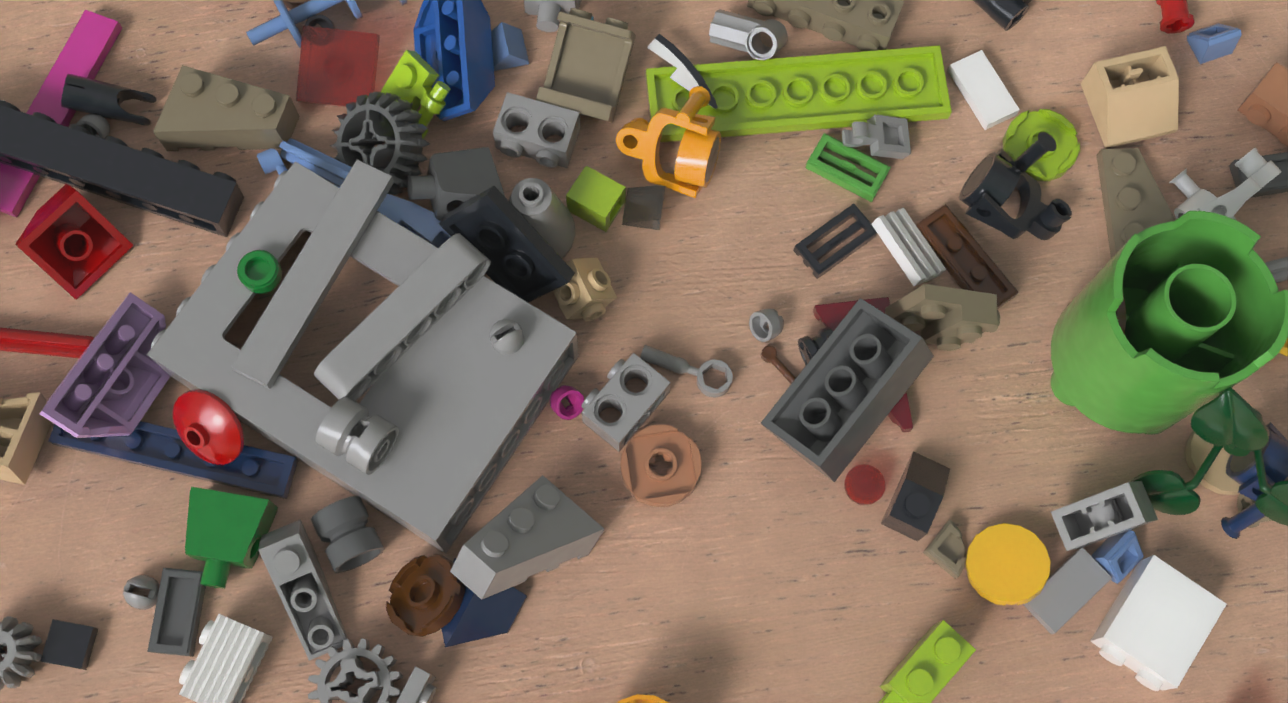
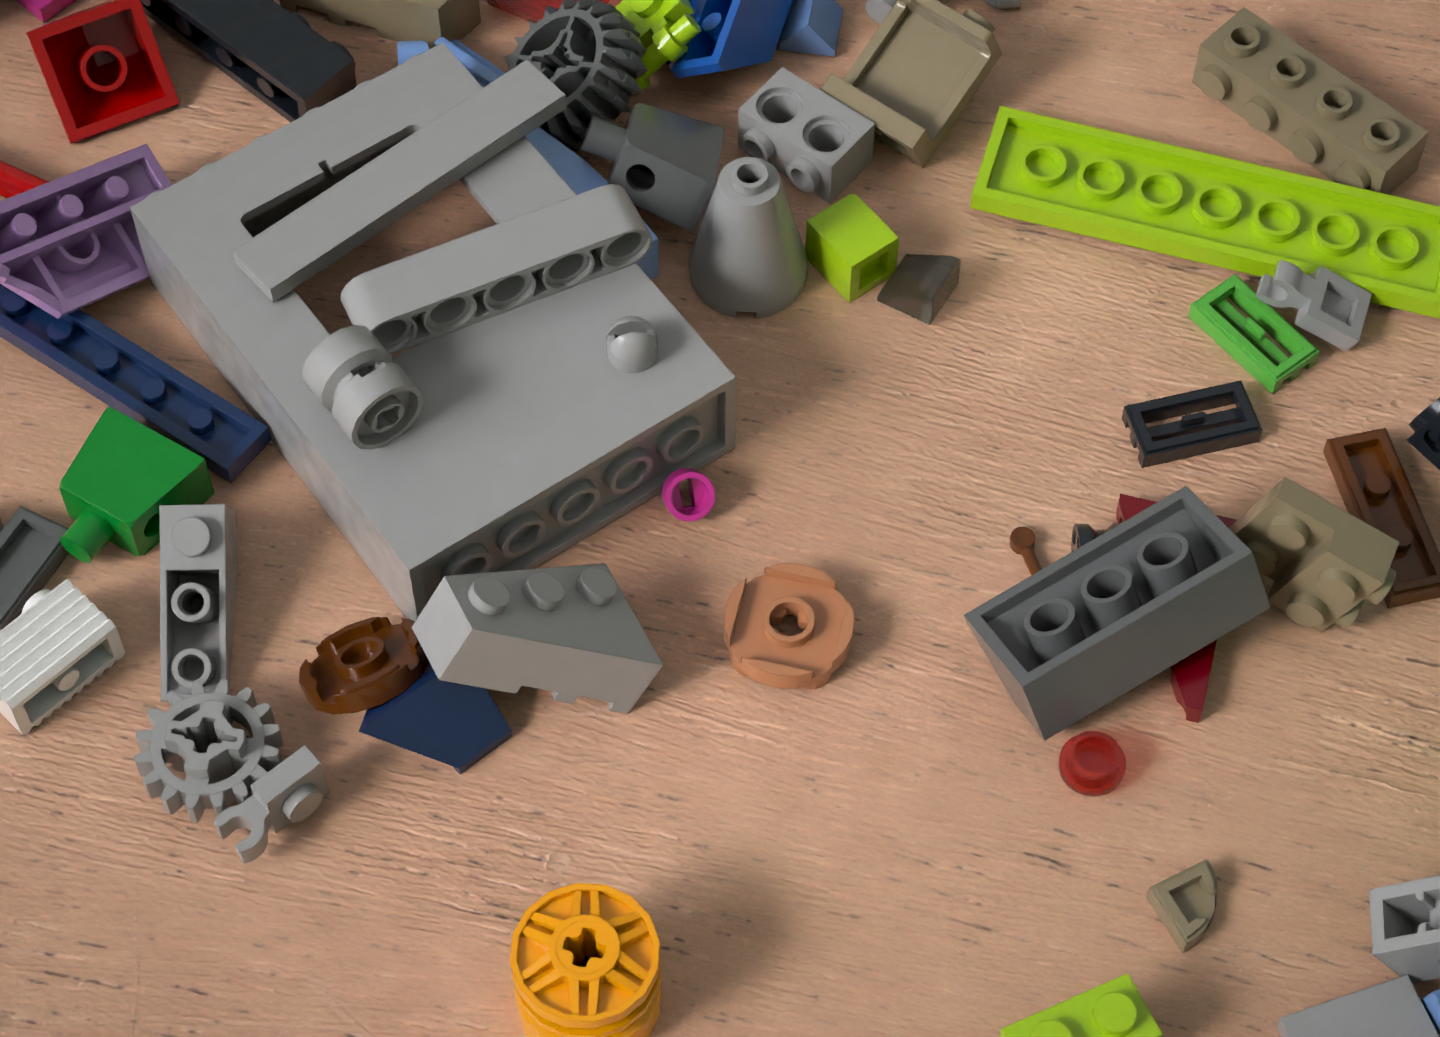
camera: 25 degrees right, 15 degrees down
red dish [173,389,244,465] -> none
green tile [237,250,282,293] -> none
dark grey wheel [311,496,385,573] -> none
black plate [439,186,575,303] -> none
tan brick [553,258,617,322] -> none
light grey brick [581,353,671,452] -> none
light orange piece [616,86,721,198] -> none
light grey piece [640,345,733,398] -> none
sticker [647,34,718,109] -> none
light grey piece [709,9,788,60] -> none
light grey hinge [749,309,784,342] -> none
white tile [872,208,946,286] -> none
black slope [881,451,950,542] -> none
yellow tile [966,523,1051,606] -> none

